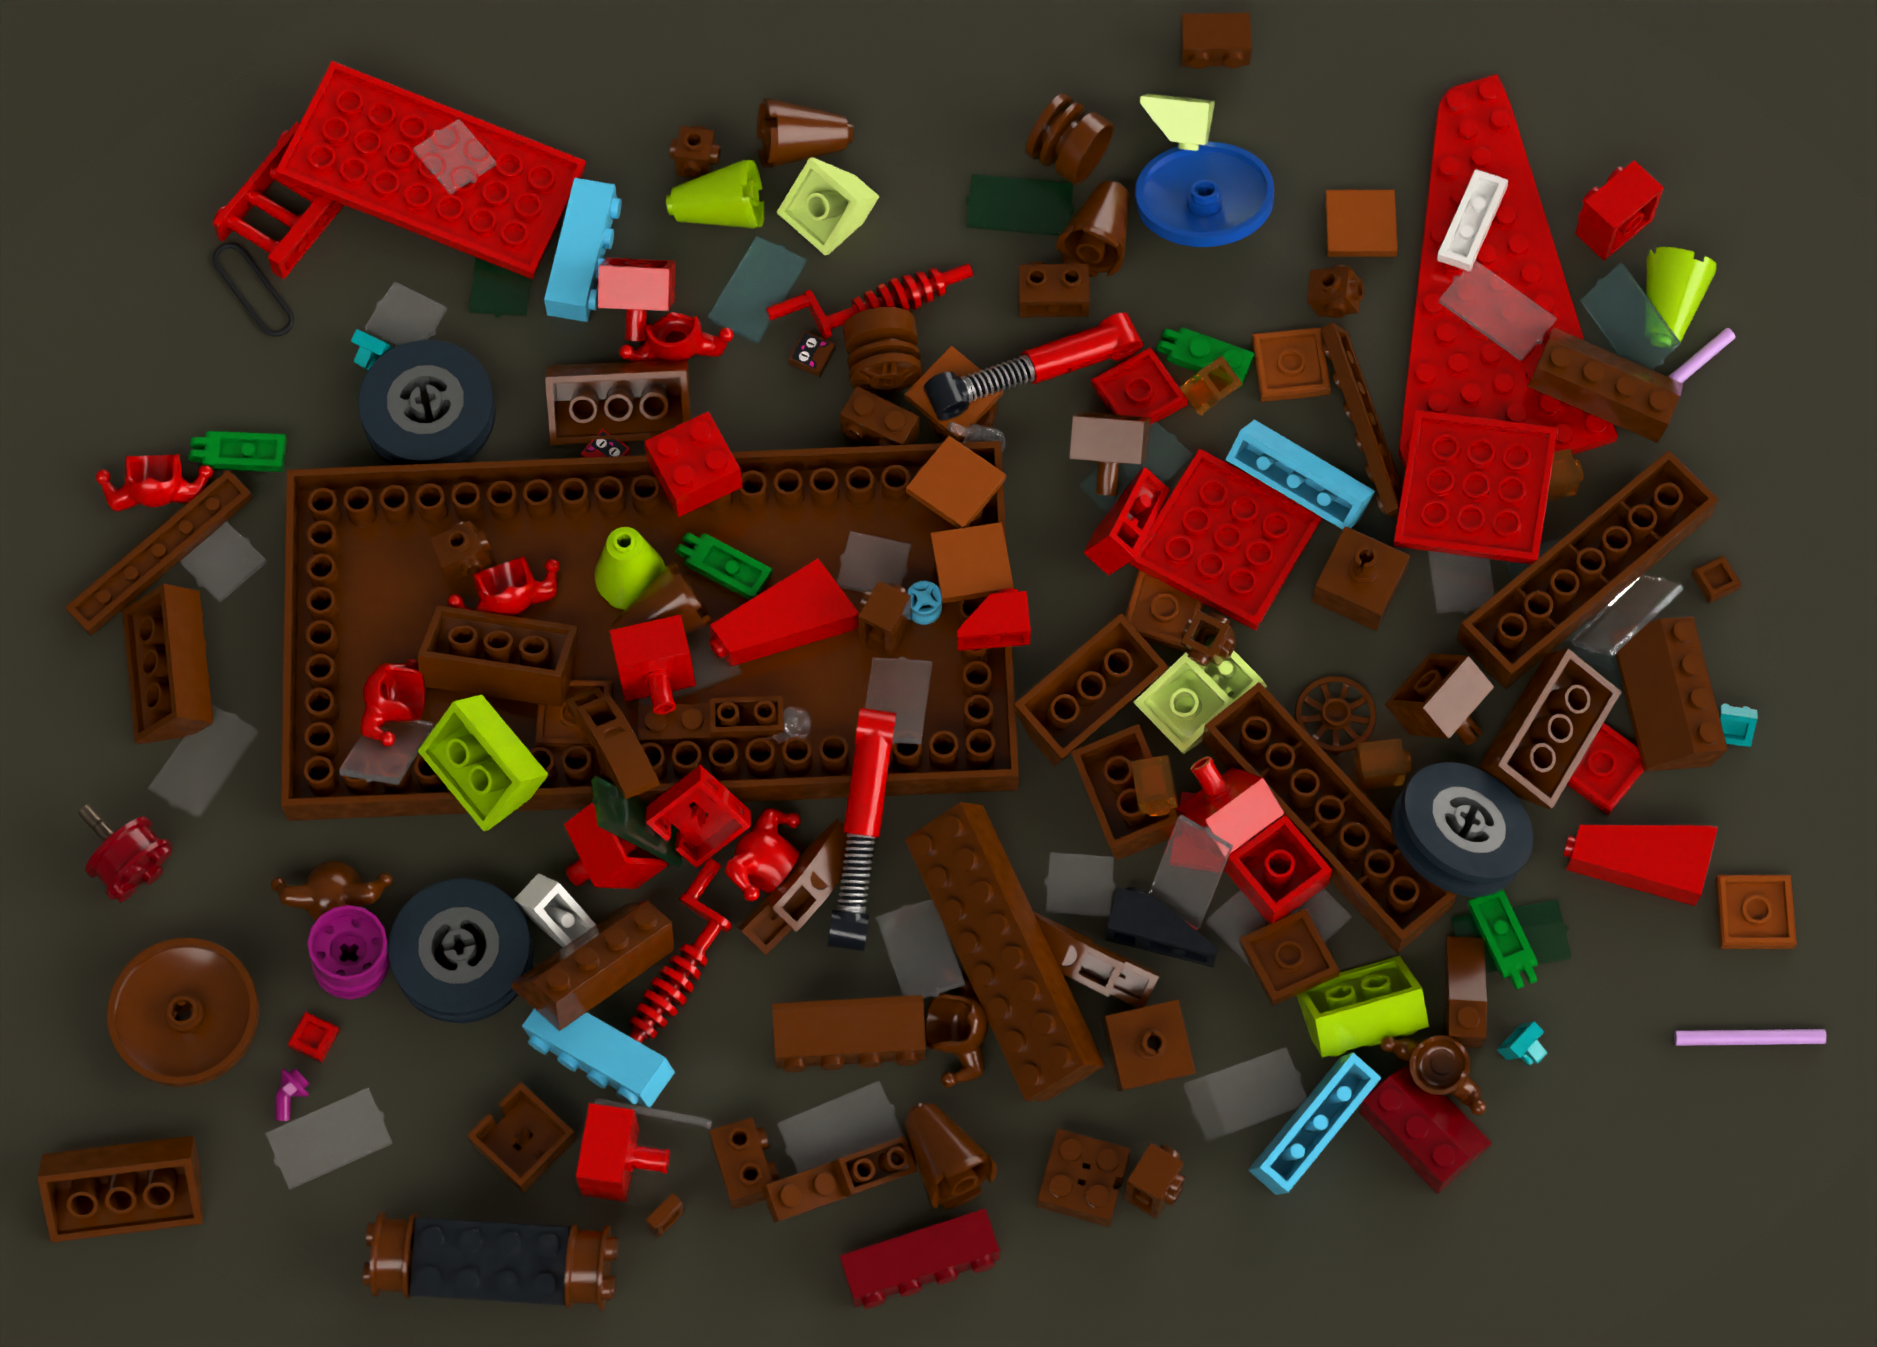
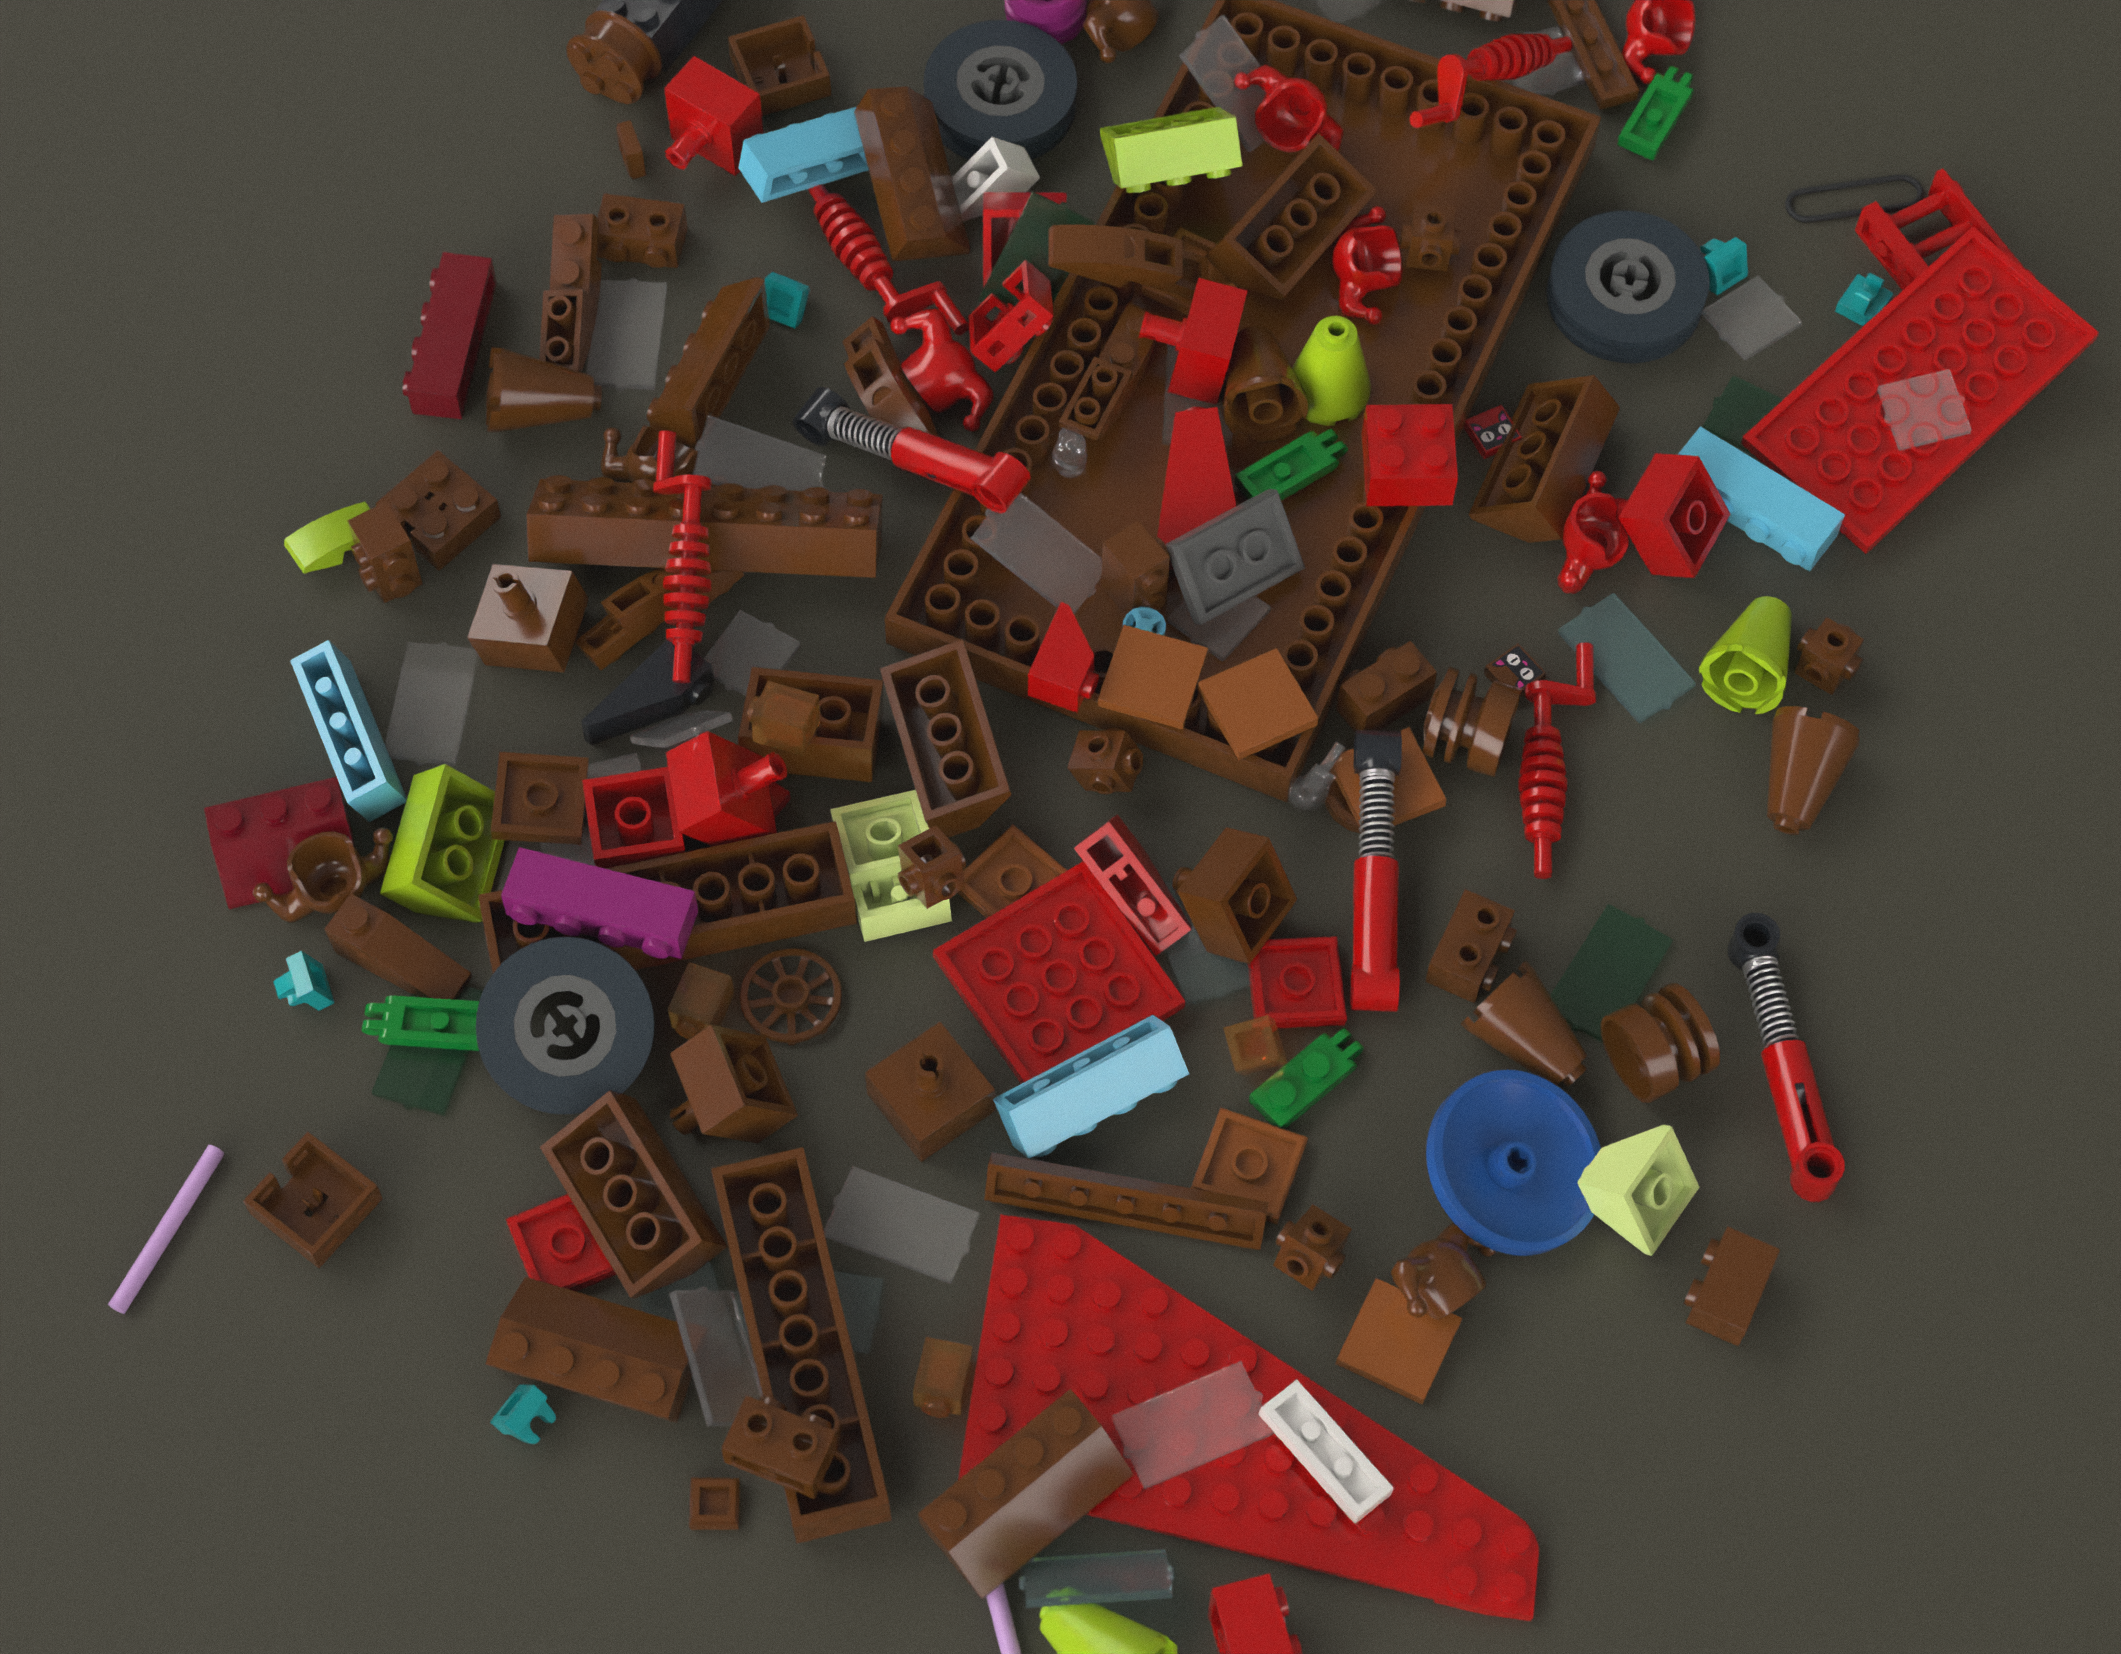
camera: 115 degrees right, 5 degrees down
clear piece [594,1098,712,1130] -> none
yellowish green slope [776,157,880,255] -> none
red plate [1394,410,1558,564] -> none
red slope [1563,825,1718,906] -> none
dark orange tile [1715,875,1797,949] -> none
none -> reddish brown piece [243,1132,383,1268]
none -> lime slope [284,502,370,573]
none -> magenta brick [501,847,698,959]
none -> red piece [653,431,712,683]
none -> reddish brown brick [721,1395,838,1499]
none -> teal tile [765,272,810,328]
none -> reddish brown brick [1067,728,1144,795]
none -> dark grey tile [1165,489,1305,625]
none -> reddish brown piece [1391,1222,1497,1320]
none -> red piece [1410,34,1573,128]
none -> piece [1727,913,1845,1202]
none -> teal tile [1835,272,1894,326]

